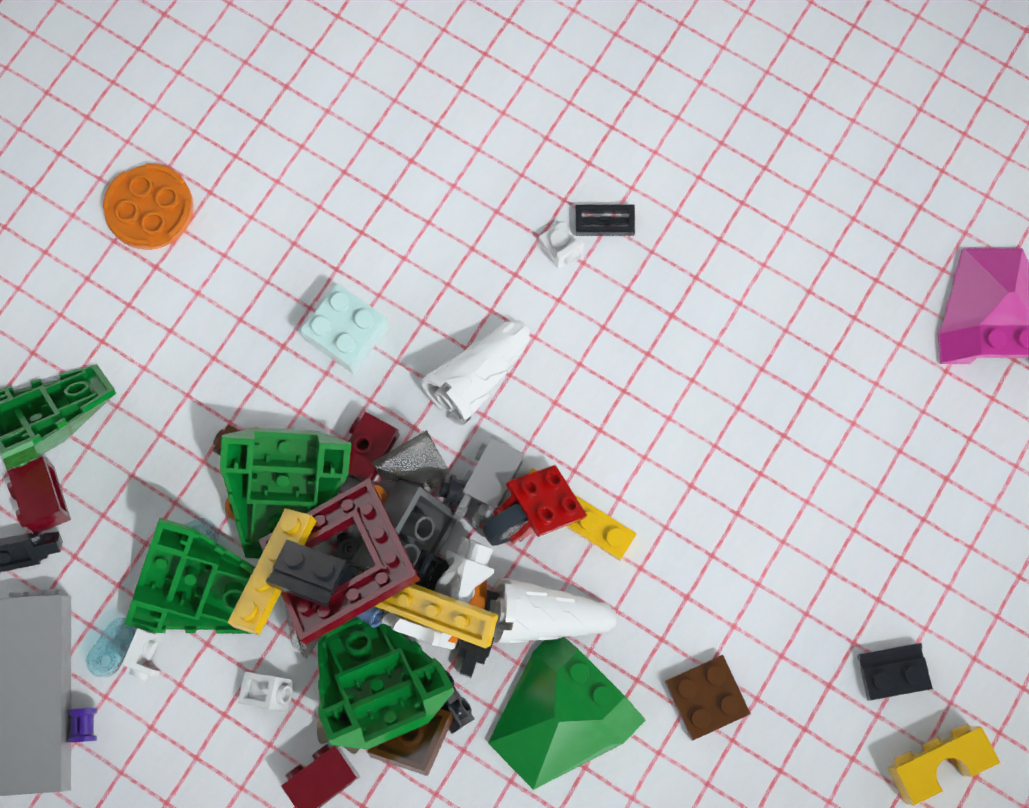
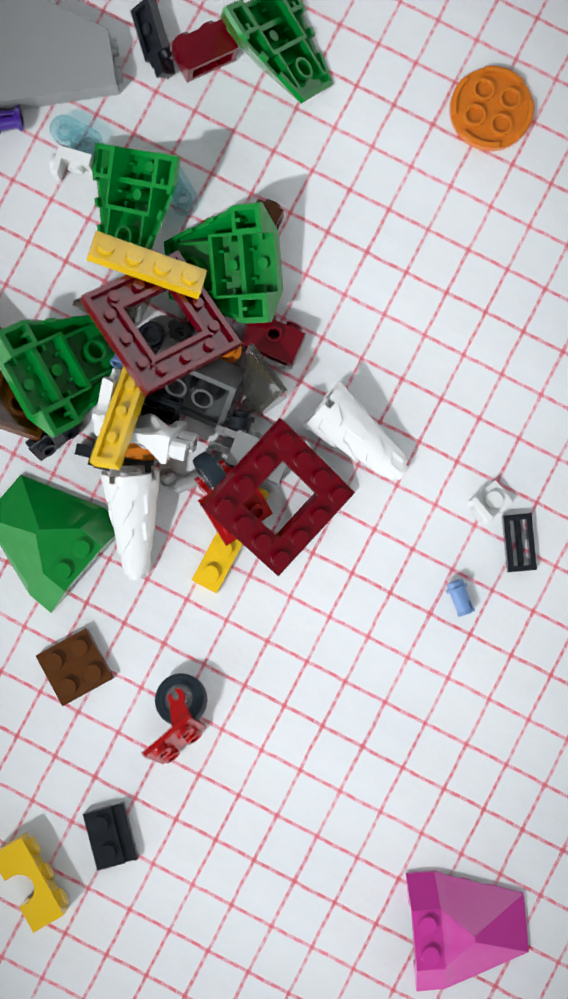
camera: 85 degrees right, 10 degrees up
white bracket [238,671,293,712] -> none
black plate [266,540,348,608] -> none
light aqua brick [300,283,389,374] -> none
none -> plate [142,673,208,764]
none -> light grey arm [160,468,199,493]
none -> dark red plate [199,418,355,577]
none -> medium blue pin [446,578,475,617]

